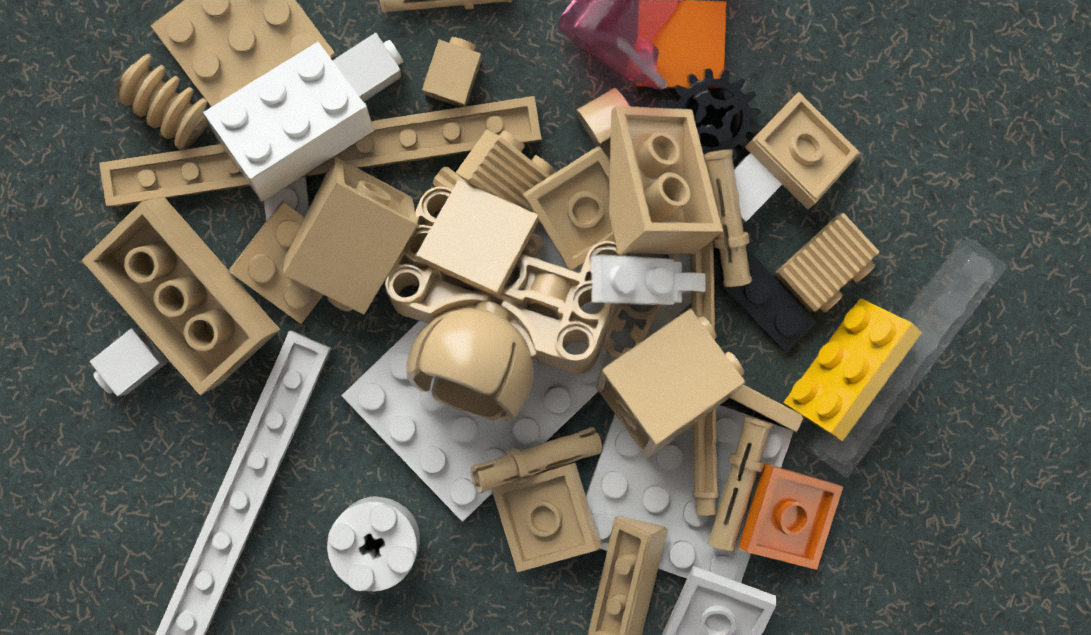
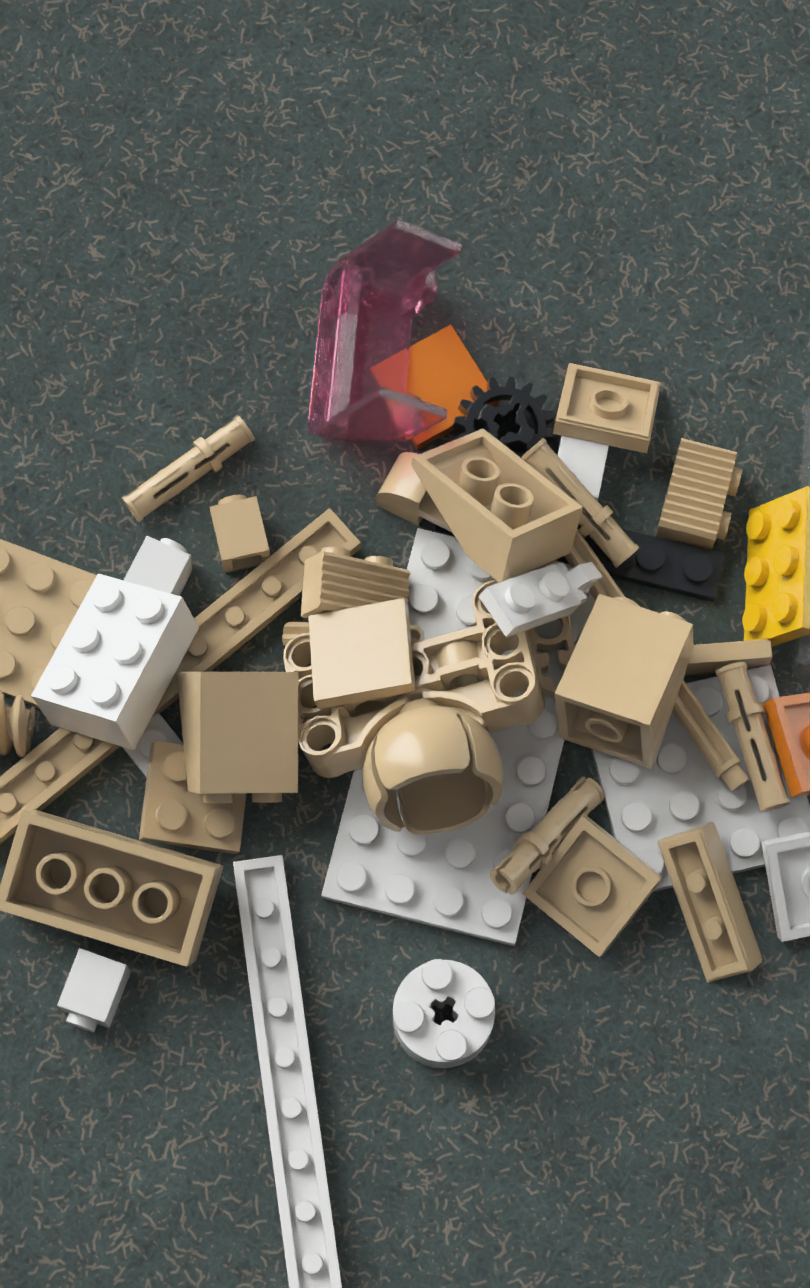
camera: 35 degrees left, 15 degrees down
tan plate [523,146,616,270] -> none

